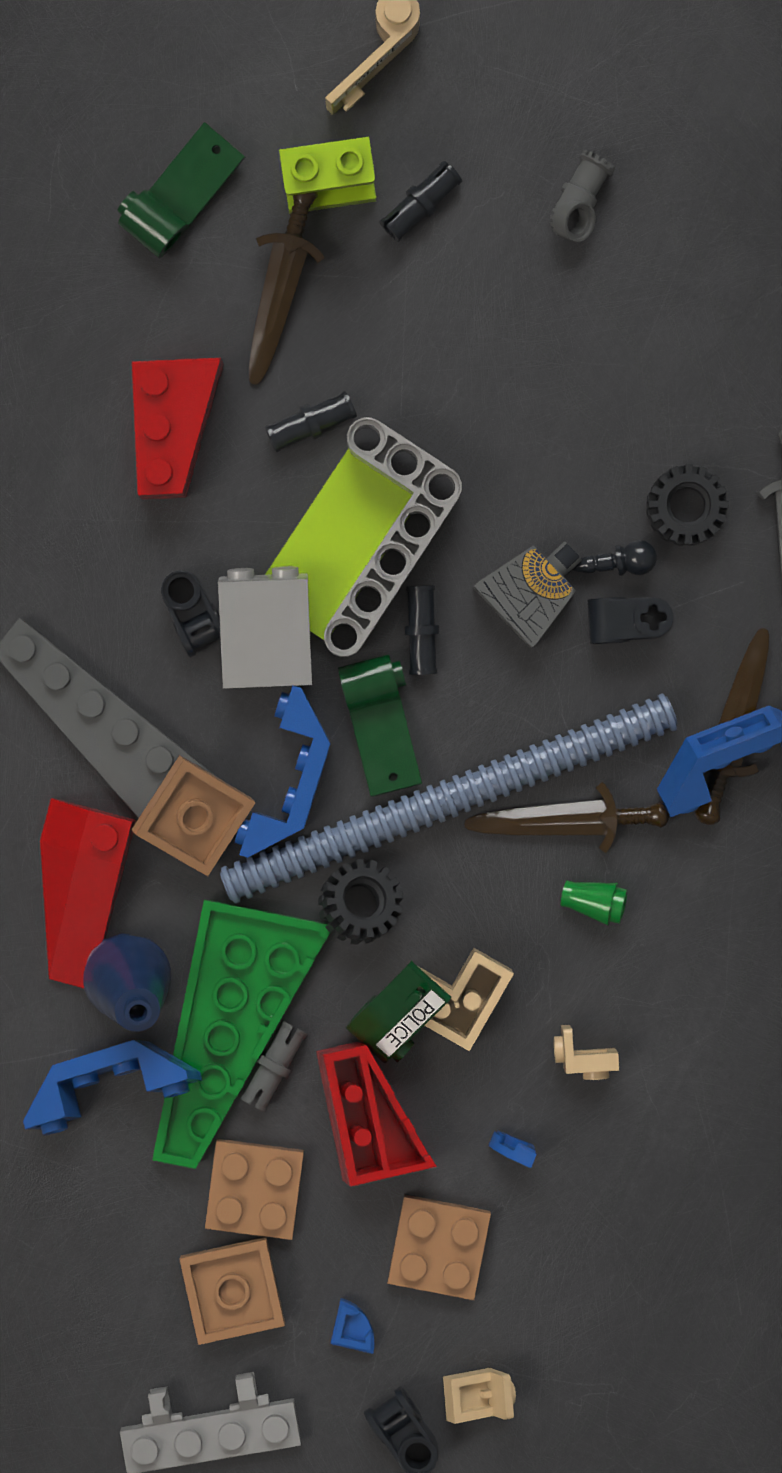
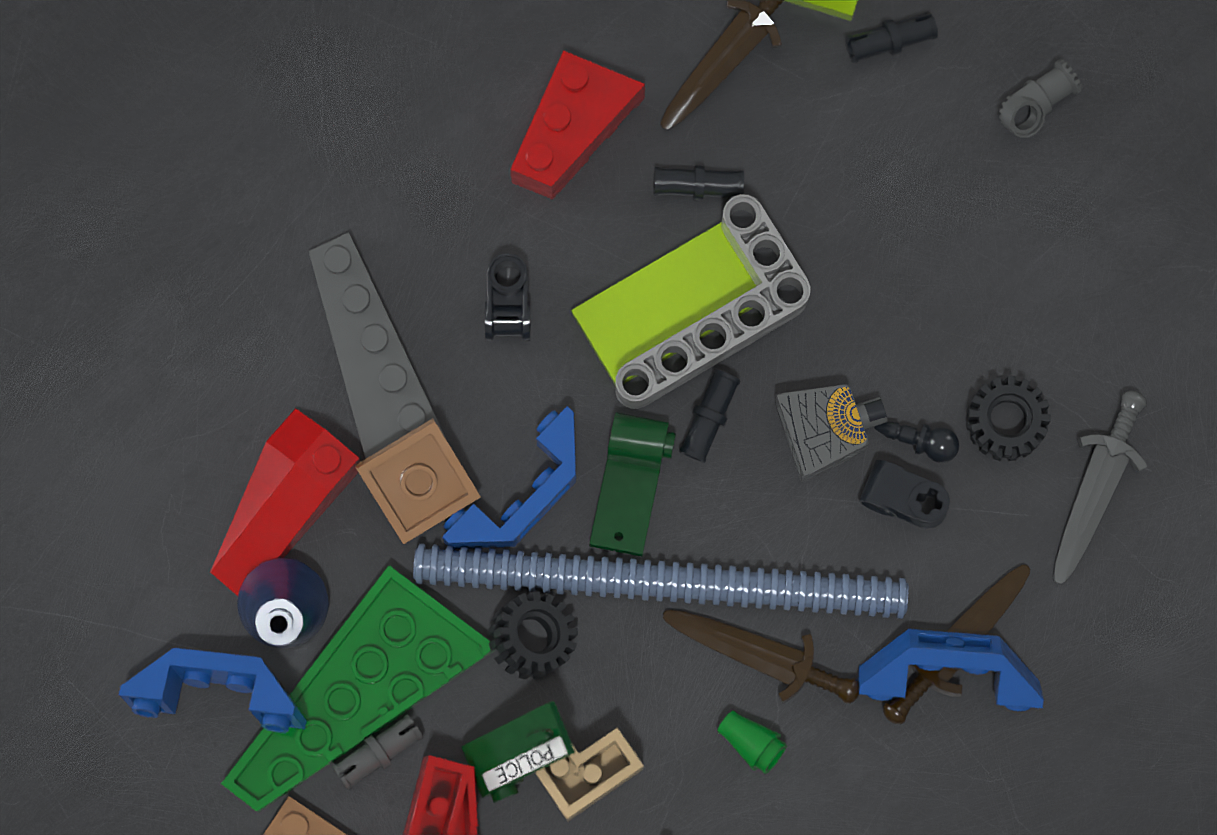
camera: 25 degrees right, 10 degrees down
light grey panel [218,566,312,688] -> none

